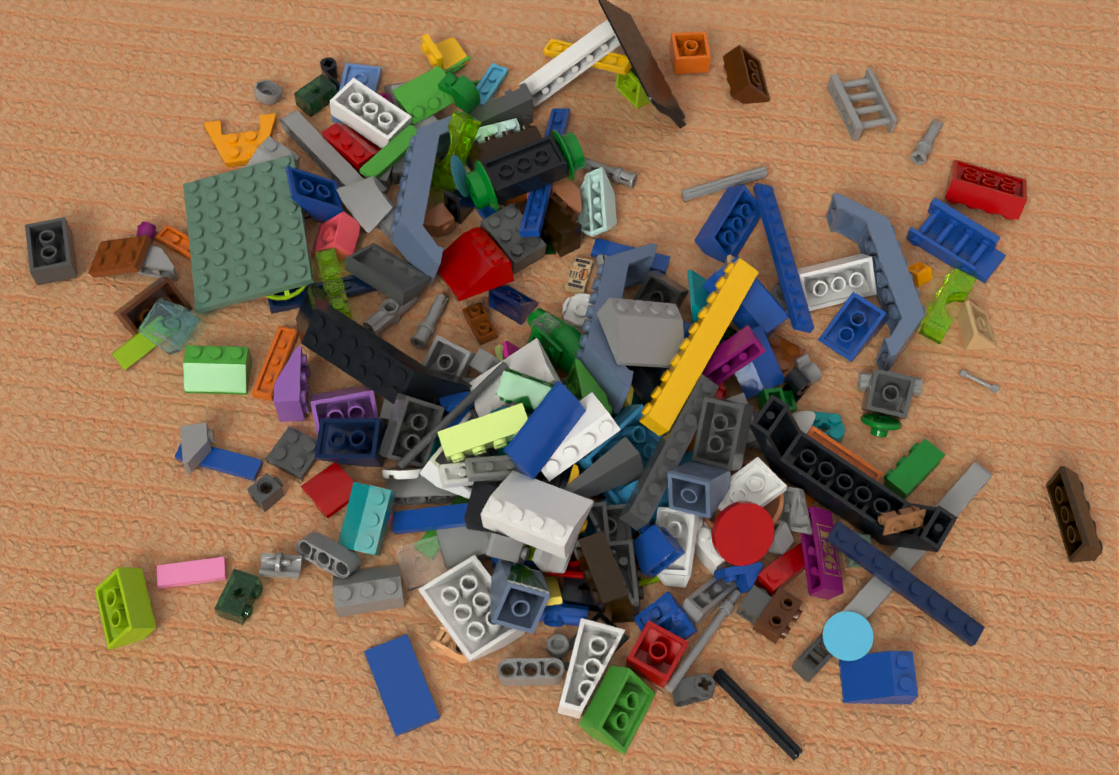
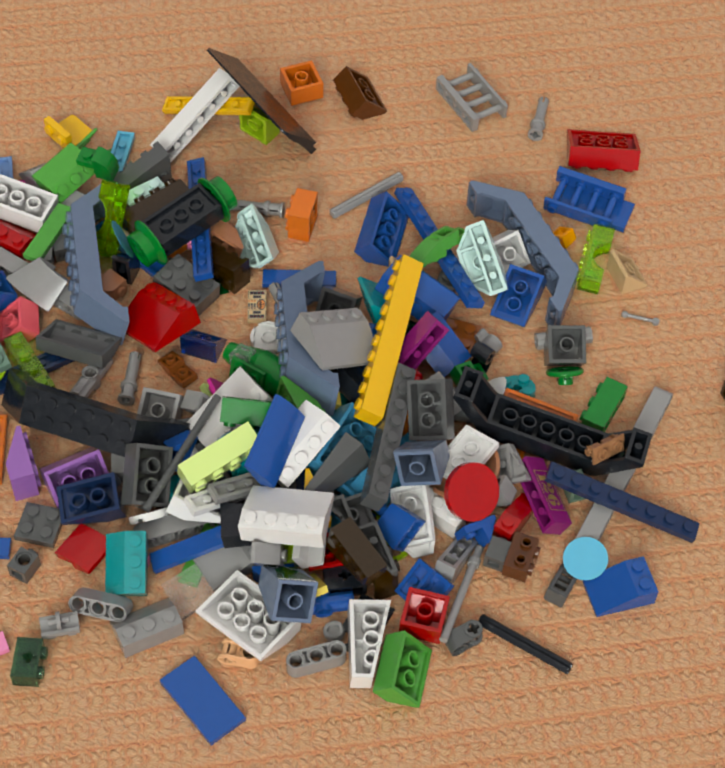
camera: 15 degrees left, 5 degrees down
none -> orange brick [285,188,318,242]
none -> bright green slope [409,226,465,267]
none -> light aqua wedge [457,220,508,296]

